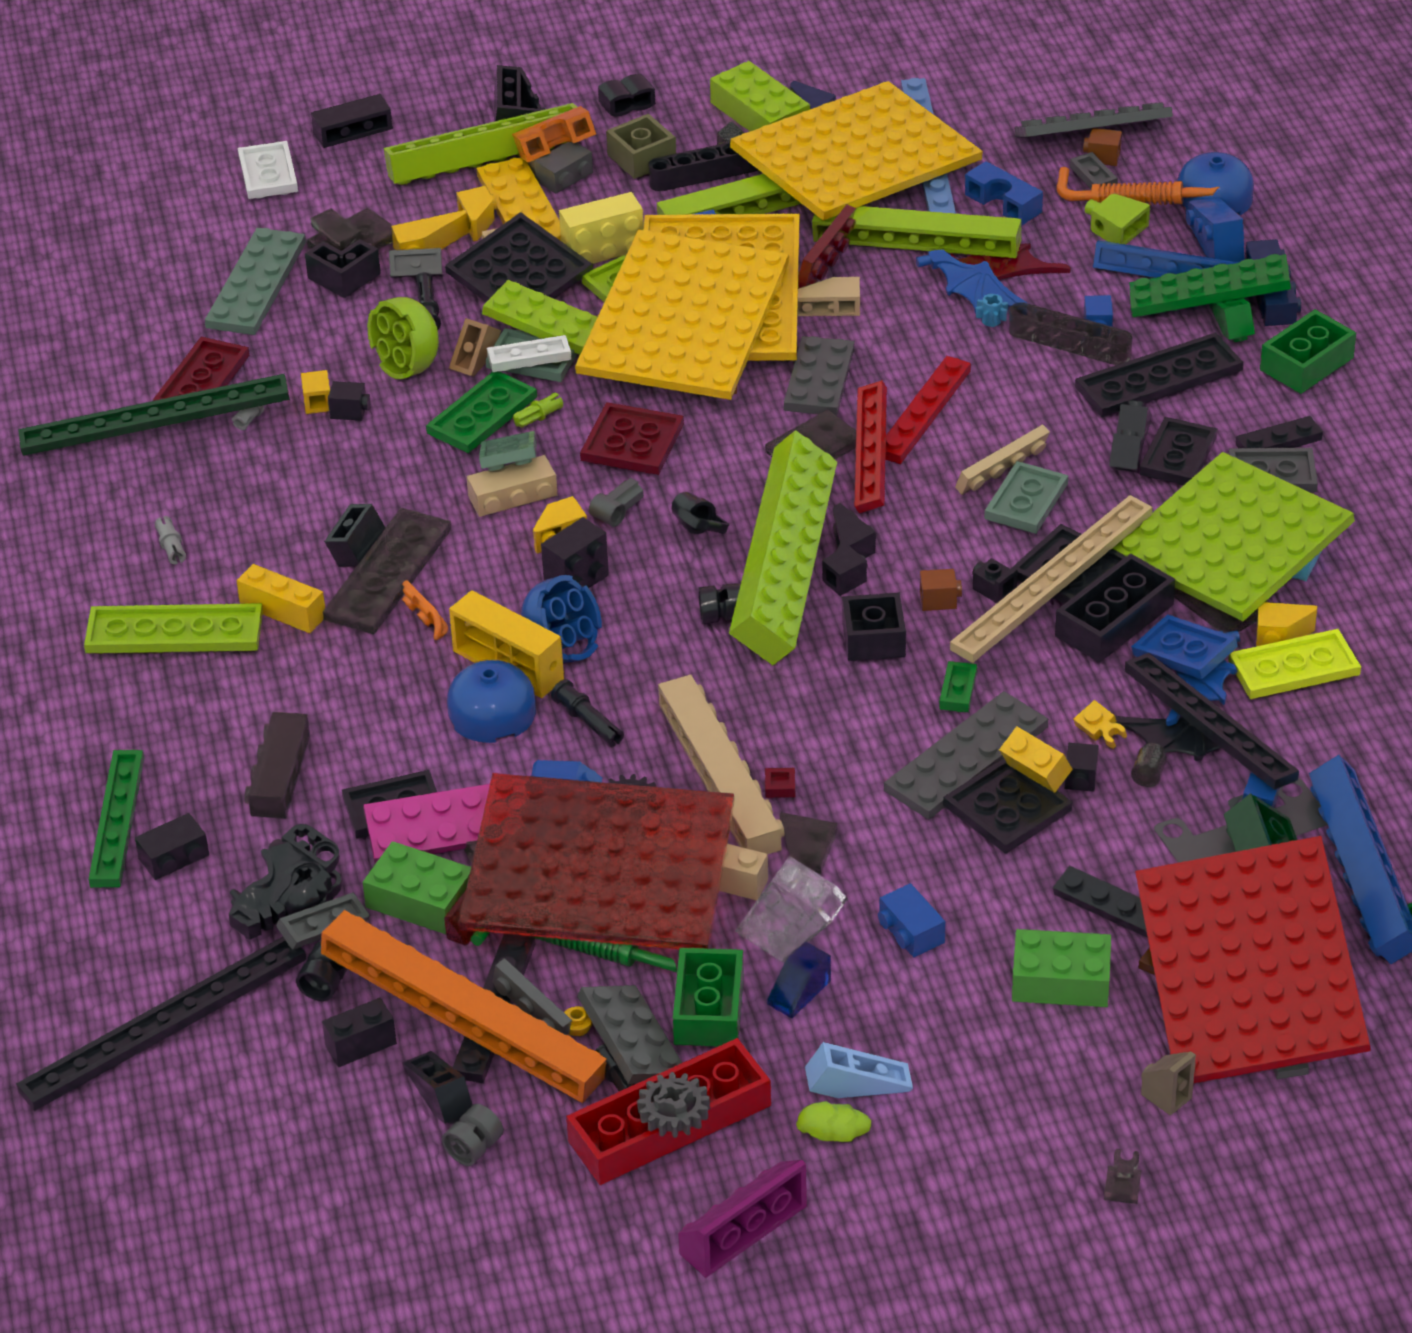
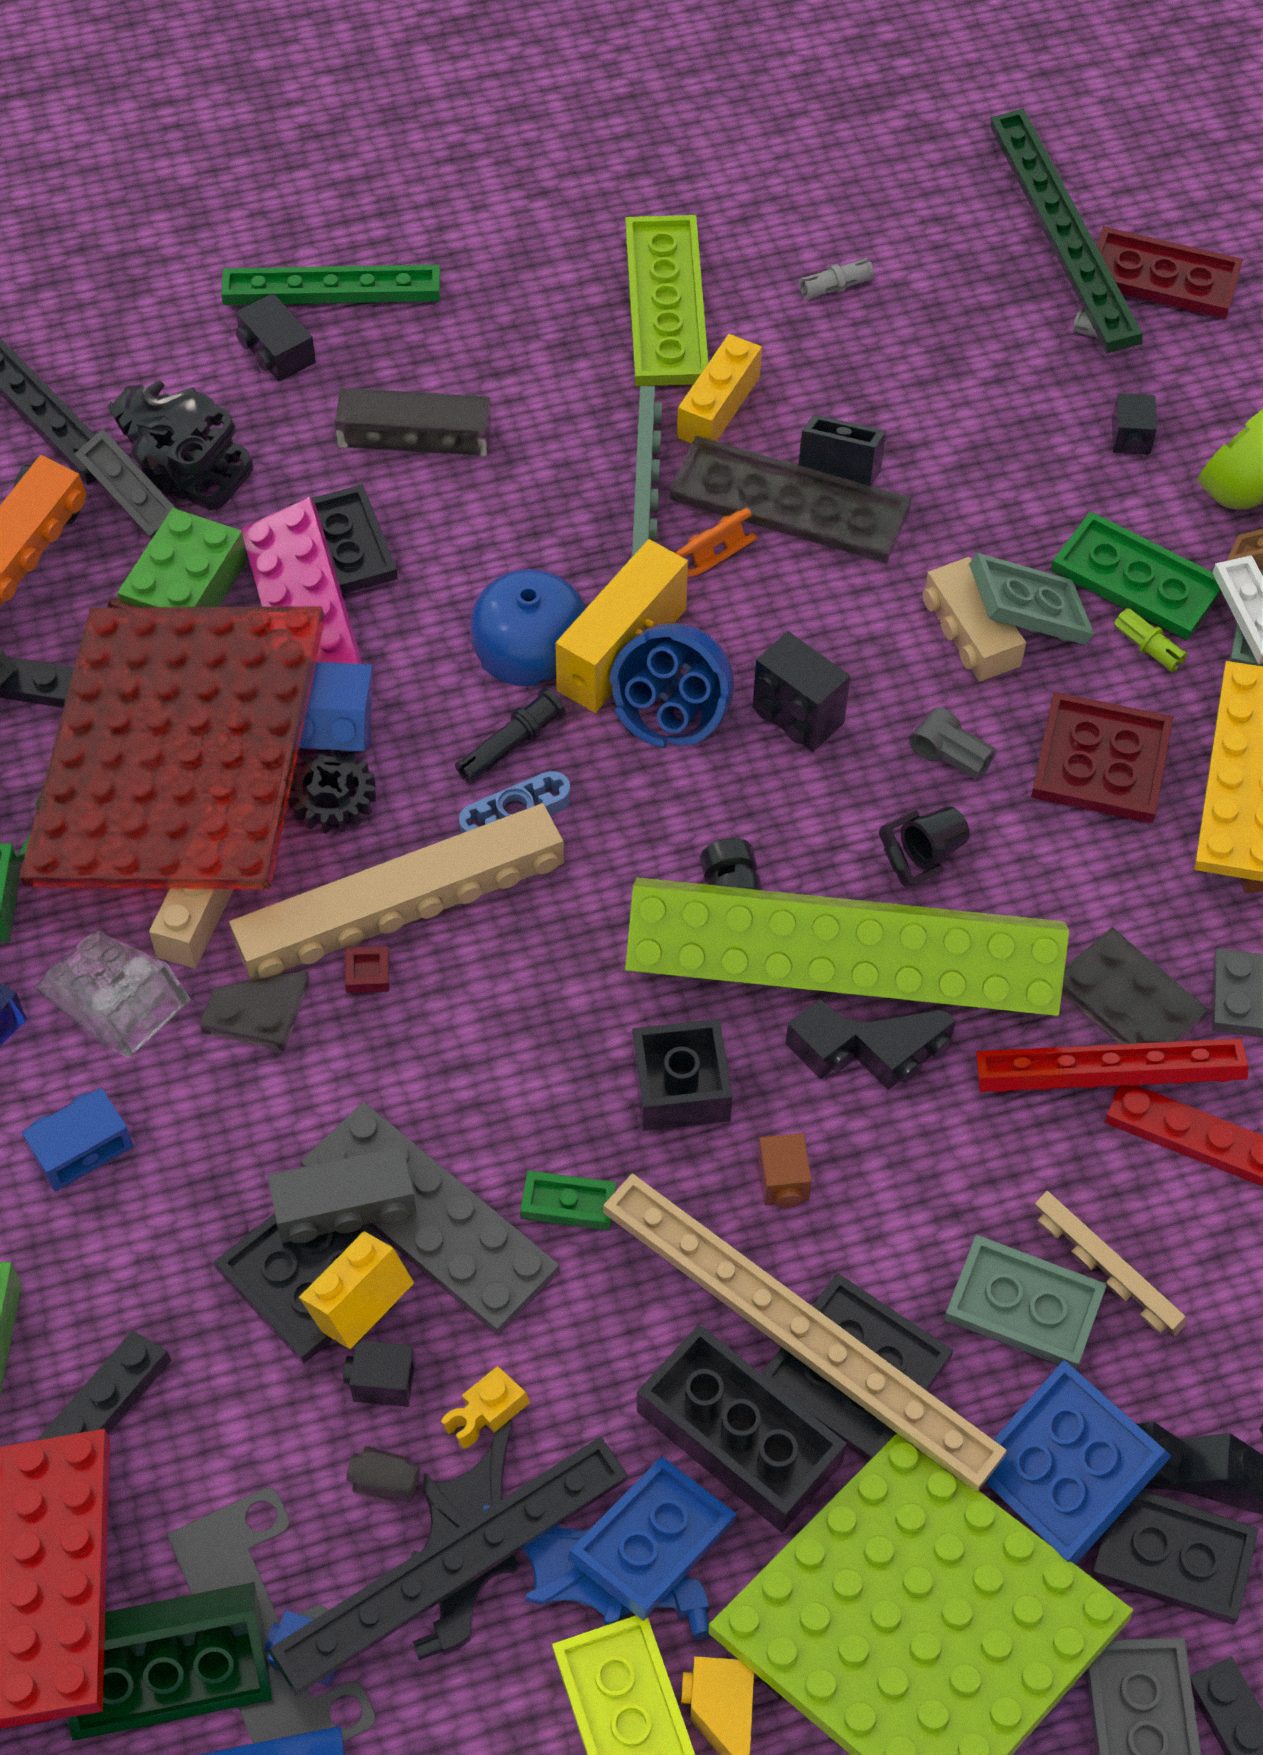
camera: 85 degrees right, 15 degrees up
yellow brick [301,370,330,414] -> none
yellow slope [533,496,587,553] -> none
black brick [972,558,1018,603] -> none
none -> dark grey brick [268,1145,417,1243]
none -> medium blue beam [459,771,570,834]
none -> sand green plate [632,386,662,557]
none -> blue plate [986,1360,1171,1565]

